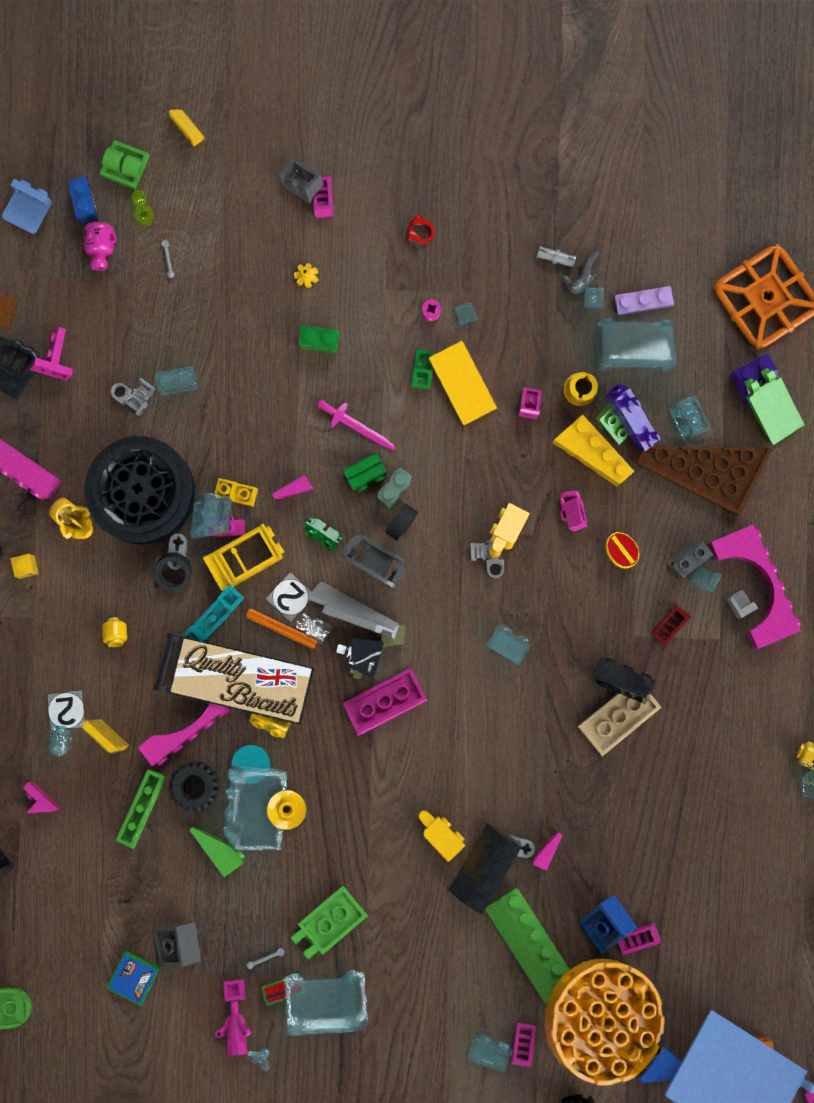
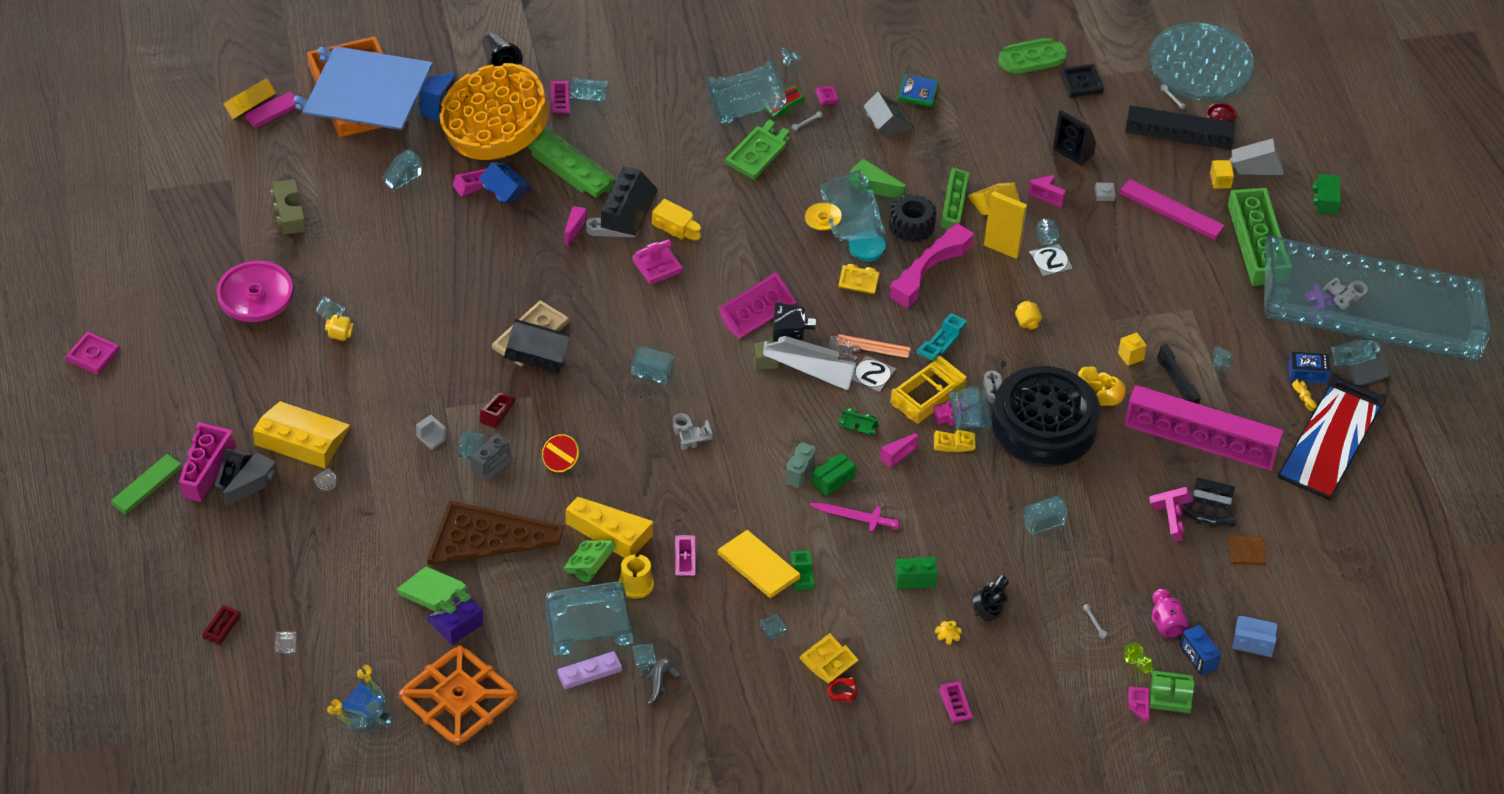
camera: 165 degrees right, 35 degrees down
light grey piece [111,378,156,416] -> none
flag [153,633,314,724] -> none
black tyre [154,552,192,591] -> none
yellow slope [169,110,204,146] -> none
dark pink piece [215,1001,251,1056] -> none
dark grey window [278,158,323,203] -> none
dark grey piece [340,534,406,588] -> none
black tyre [385,504,418,541] -> none
dark pink wheel [422,299,441,321] -> none
yellow hinge [489,503,530,558] -> none
light grey pin [537,246,576,268] -> none
dark pink piece [559,490,588,532] -> none
dark purple brick [605,383,661,451] -> none
clear light blue bracket [669,395,712,441] -> none
dark pink arch [708,524,801,649] -> none
none -> clear light blue slope [382,148,422,191]
none -> dark pink plate [632,239,683,285]
none -> yellow slope [800,633,858,684]
none -> yellow slope [968,183,1020,215]
none -> black pin [973,575,1009,621]
none -> dark pink tile [1128,686,1149,723]

